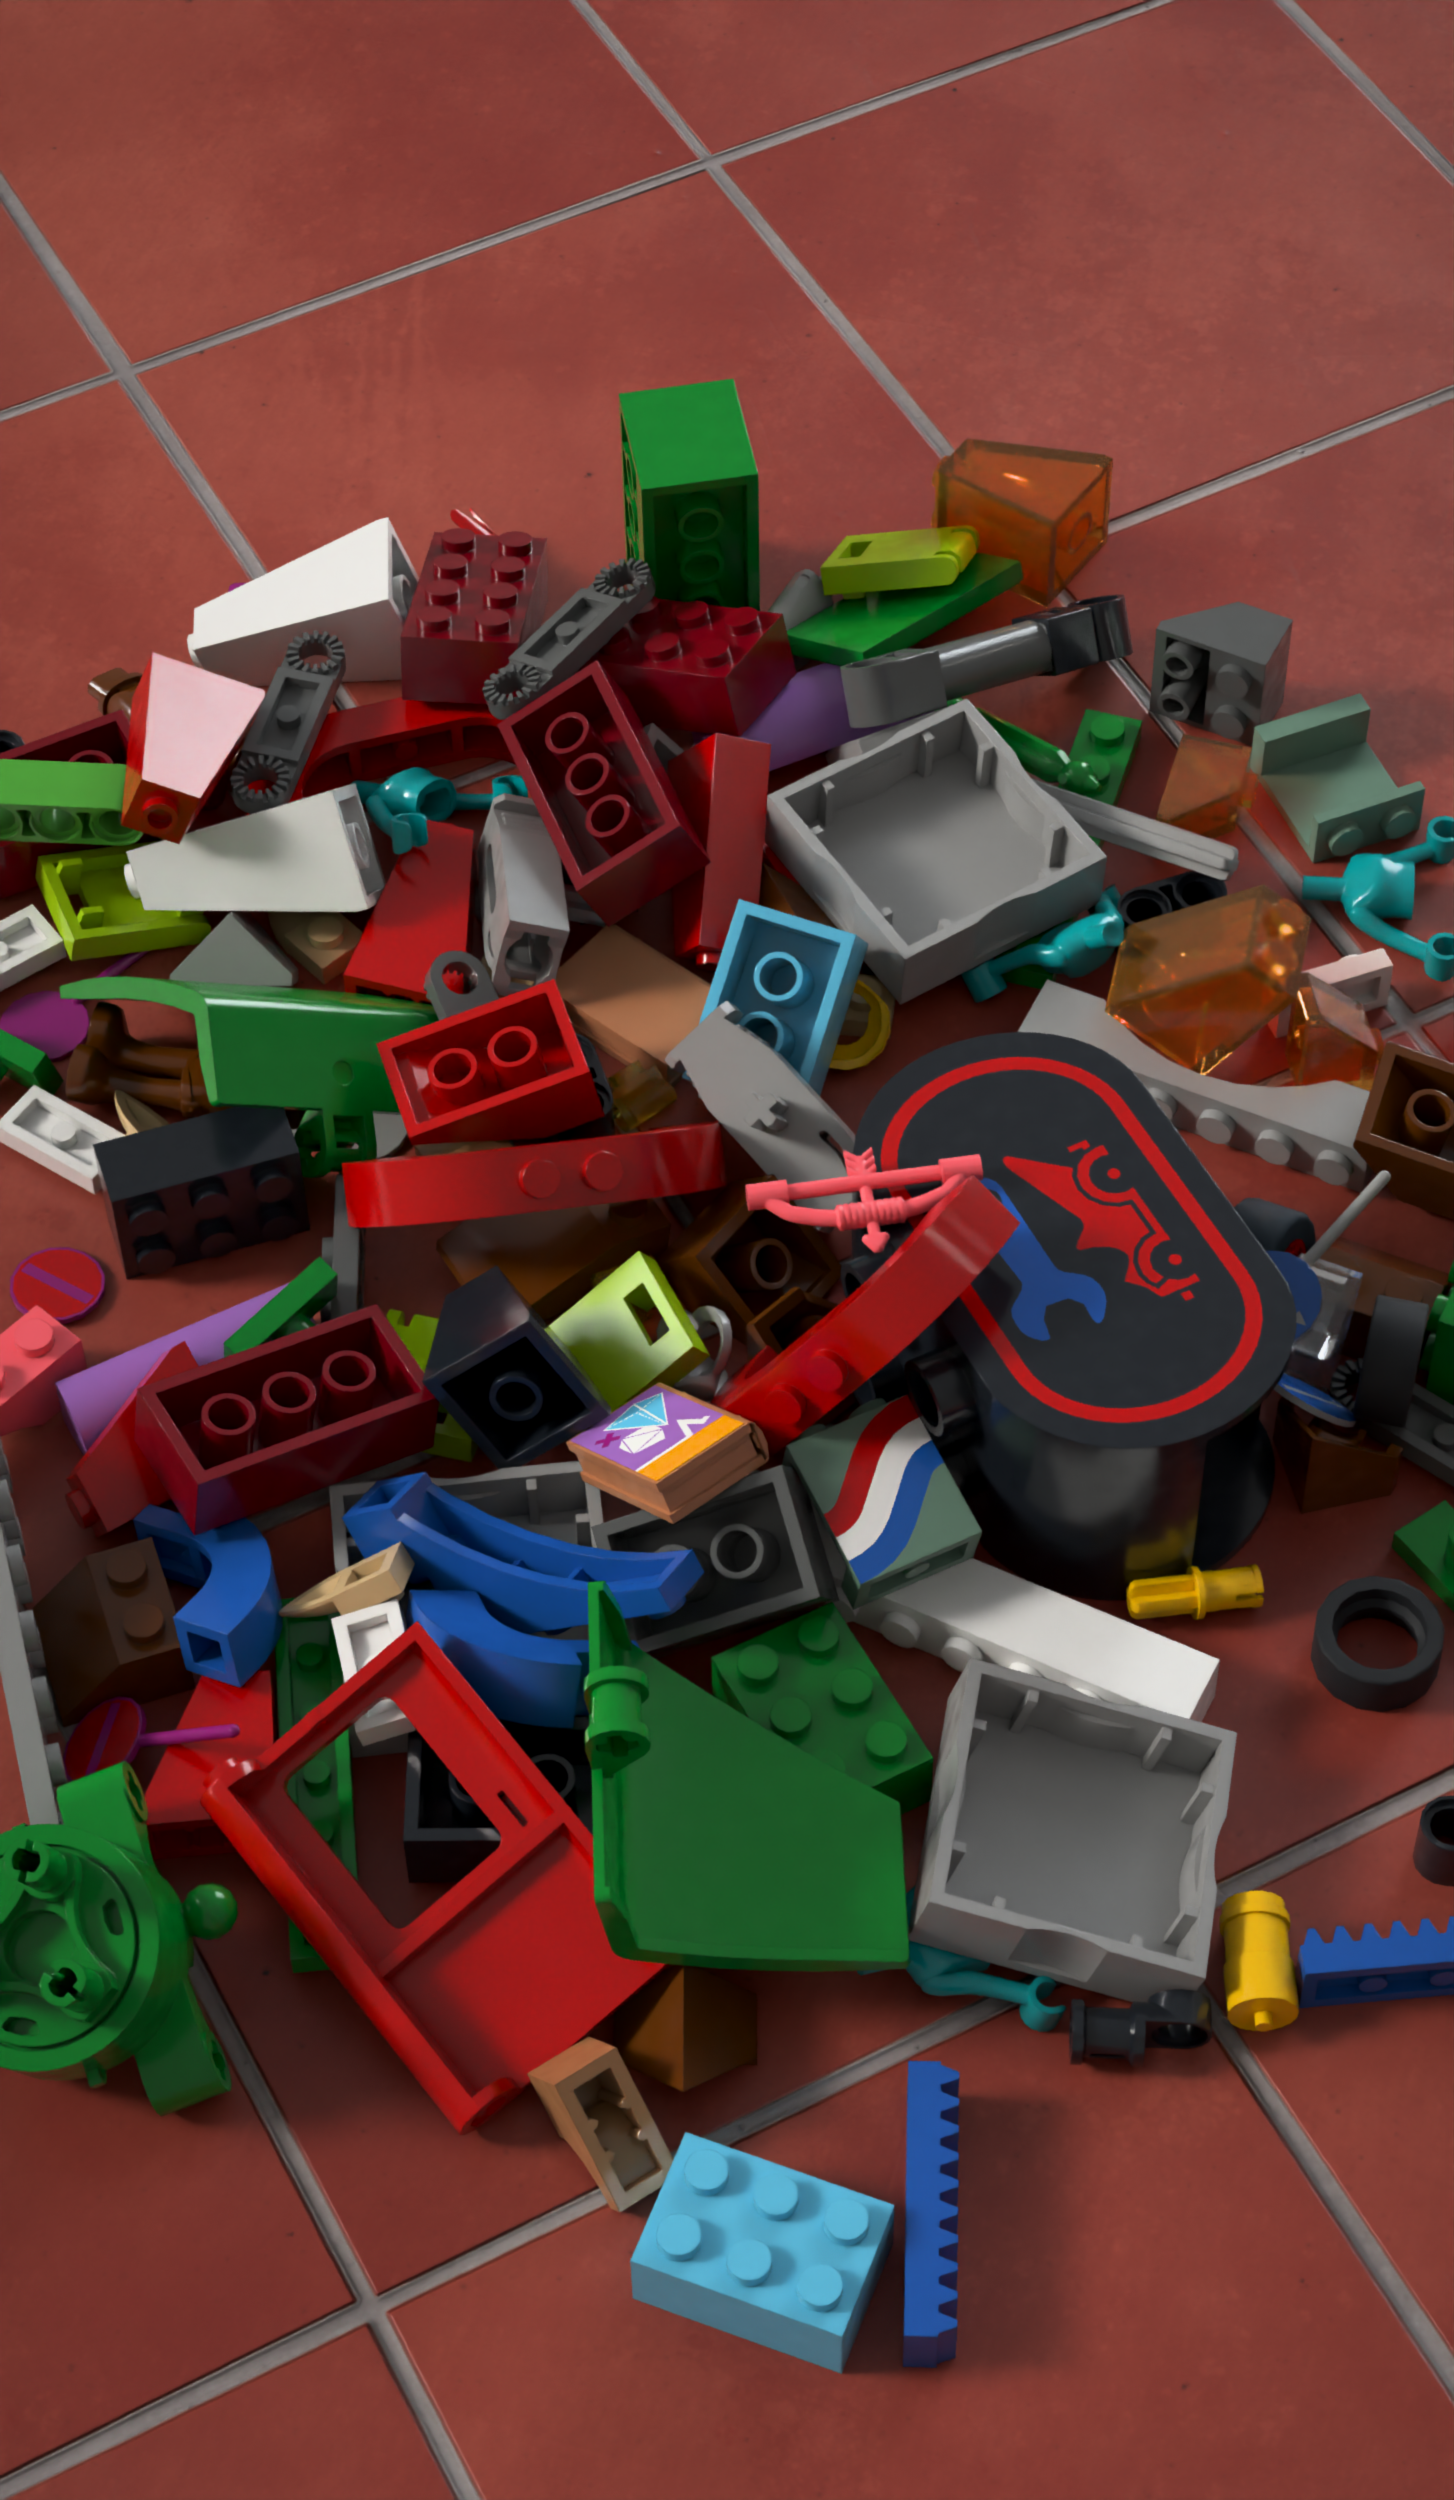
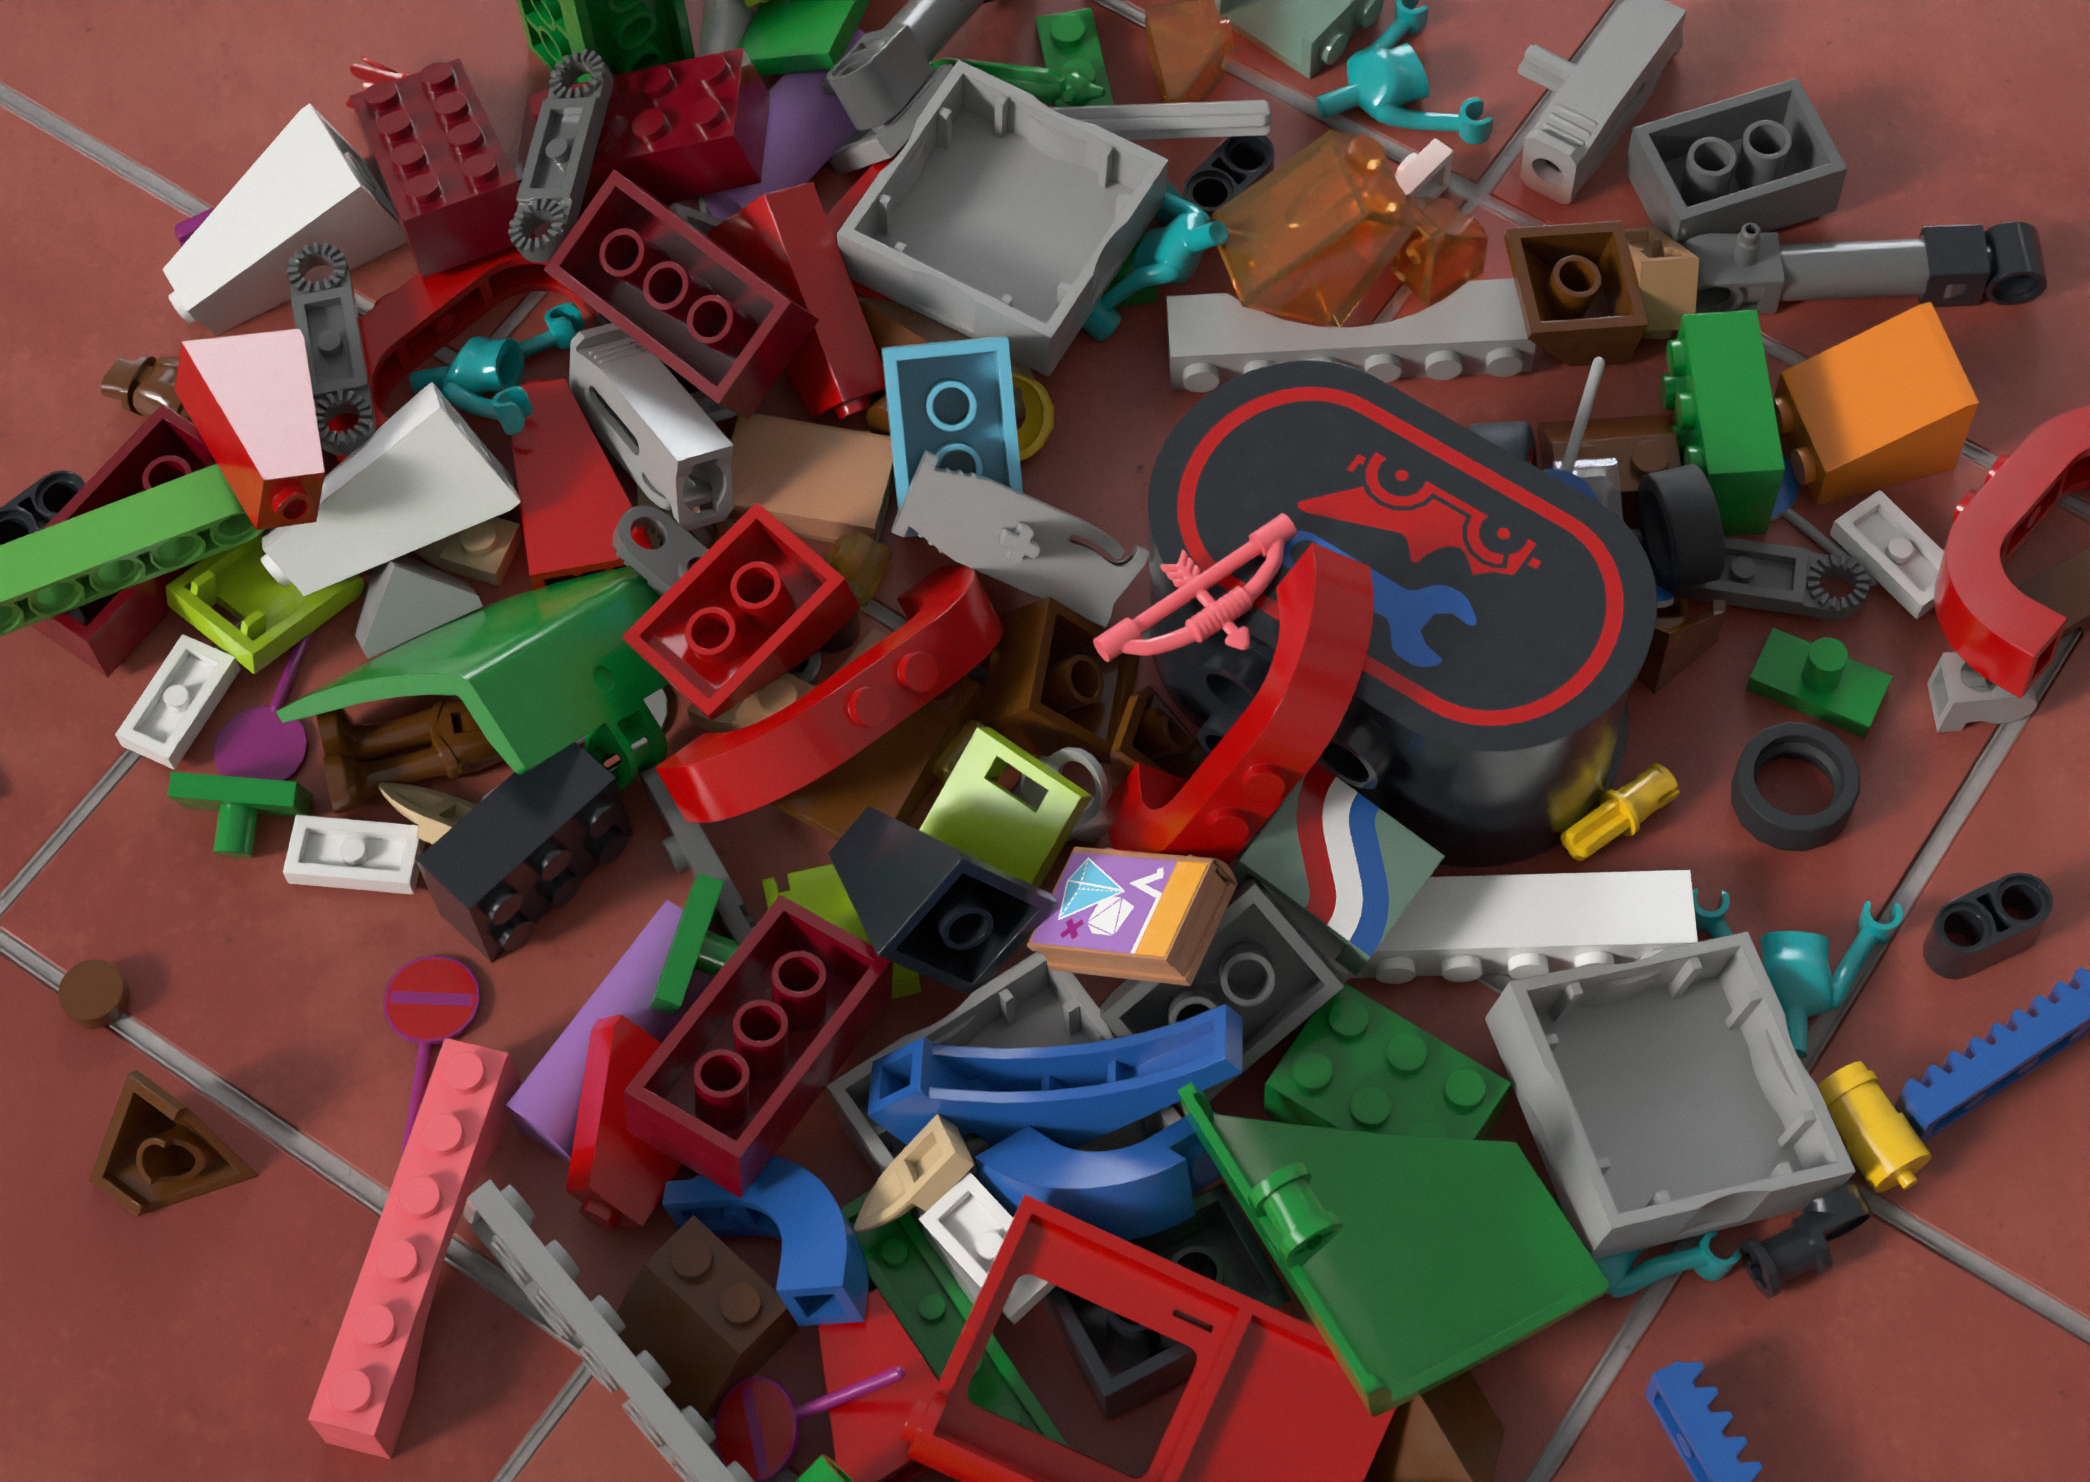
camera: 25 degrees left, 10 degrees up
none -> teal piece [1693,888,1903,1059]

